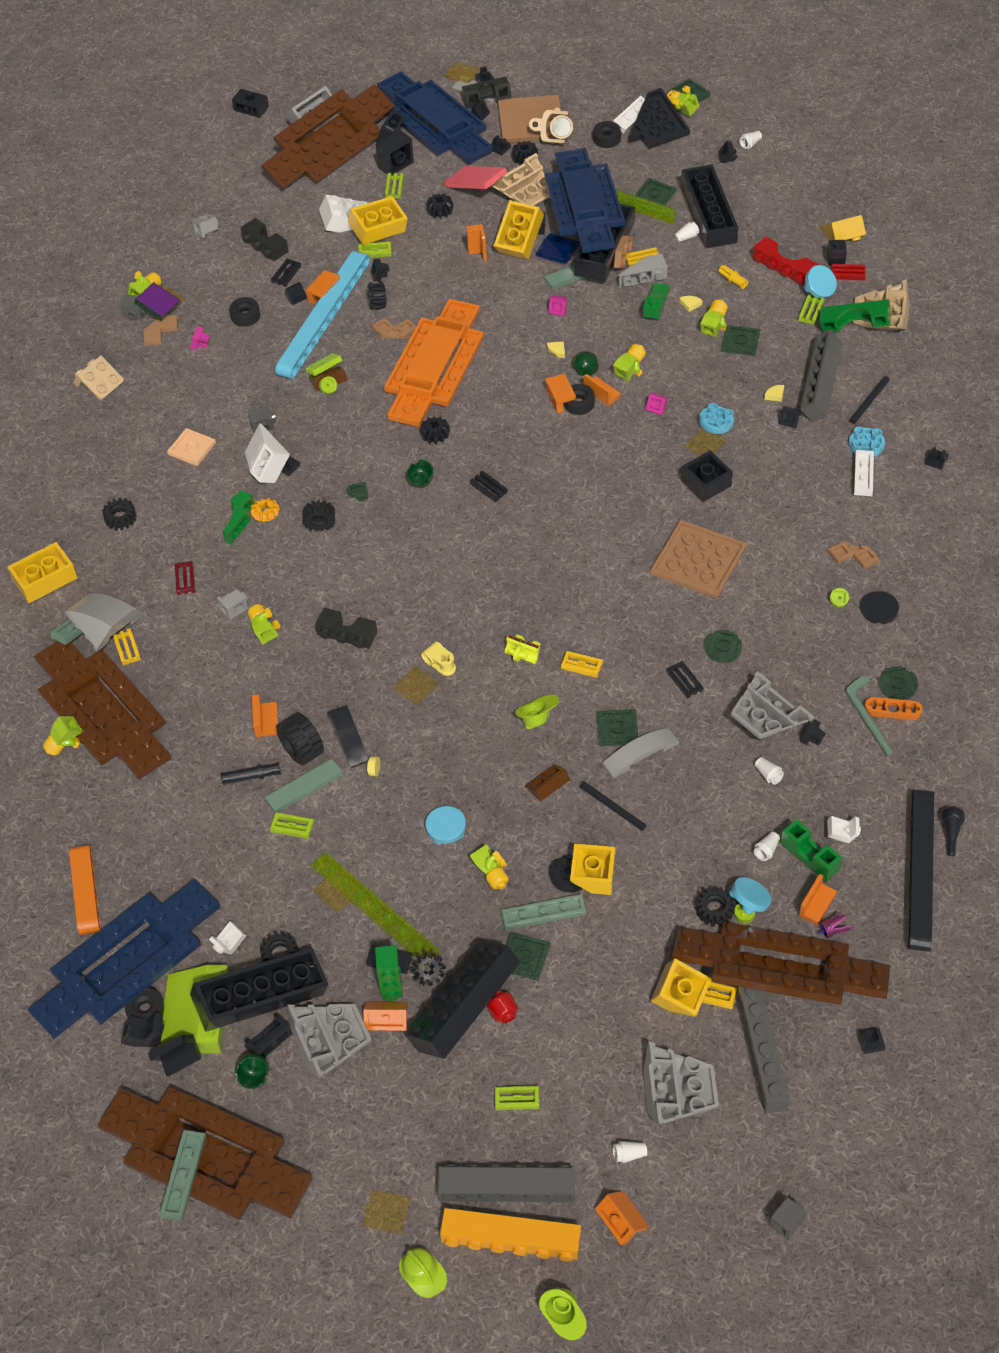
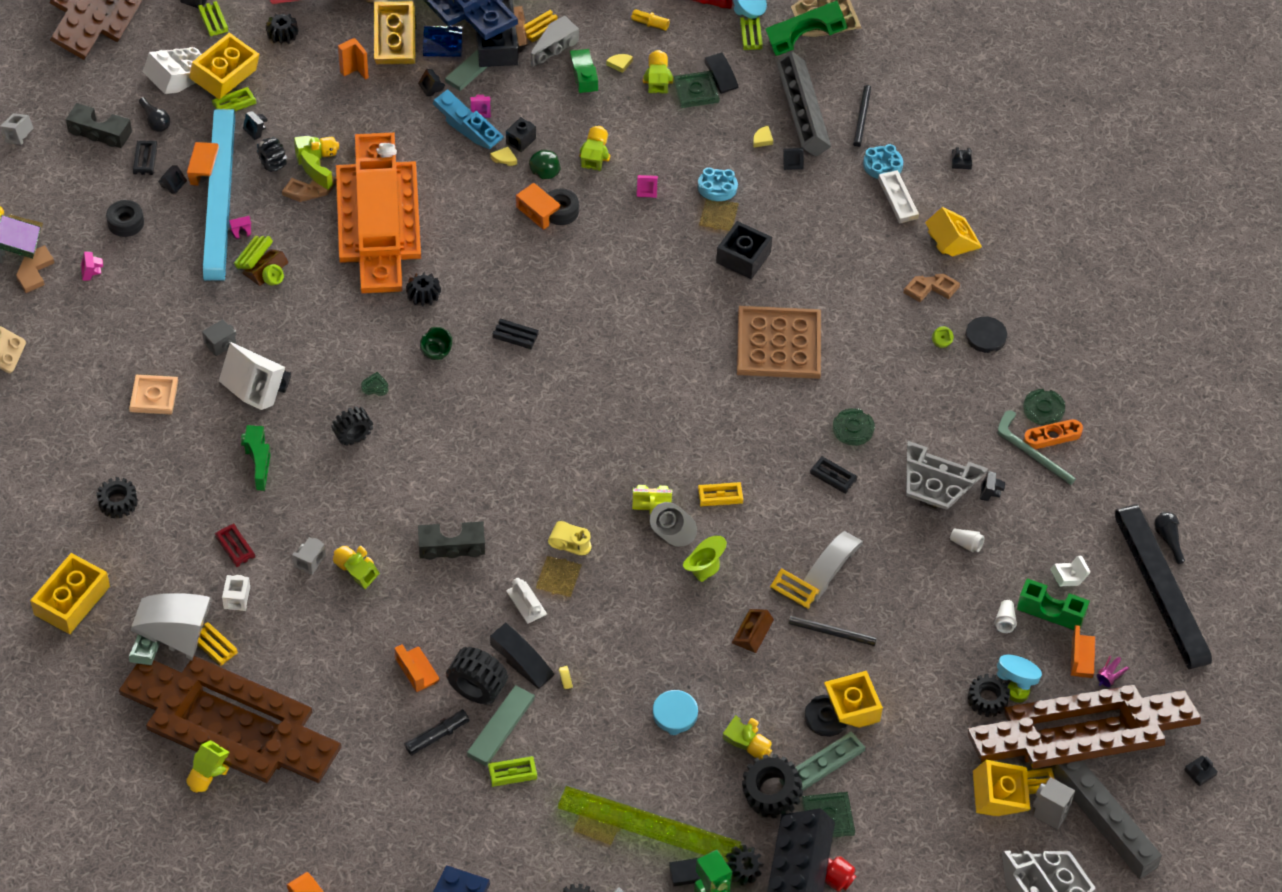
camera: 30 degrees left, 0 degrees up
light orange gear [251,498,279,522] -> none
orange panel [584,374,620,406] -> none
clear green tile [597,709,638,746] -> none
none -> black piece [139,97,170,132]
none -> white brick [222,575,250,611]
none -> dark pink tile [228,216,251,239]
none -> piece [294,136,339,165]
none -> lime slope [301,150,333,190]
none -> white plate [377,143,397,158]
none -> black tile [418,69,445,97]
none -> dark azure slope [433,89,504,149]
none -> black brick [506,117,536,152]
none -> white hinge [506,578,547,624]
none -> light grey piece [649,502,697,547]
none -> black slope [704,52,739,94]
none -> black tyre [742,754,803,818]
none -> yellow tile [770,568,820,609]
none -> yellow slope [925,207,982,257]
none -> light grey brick [1033,777,1075,829]

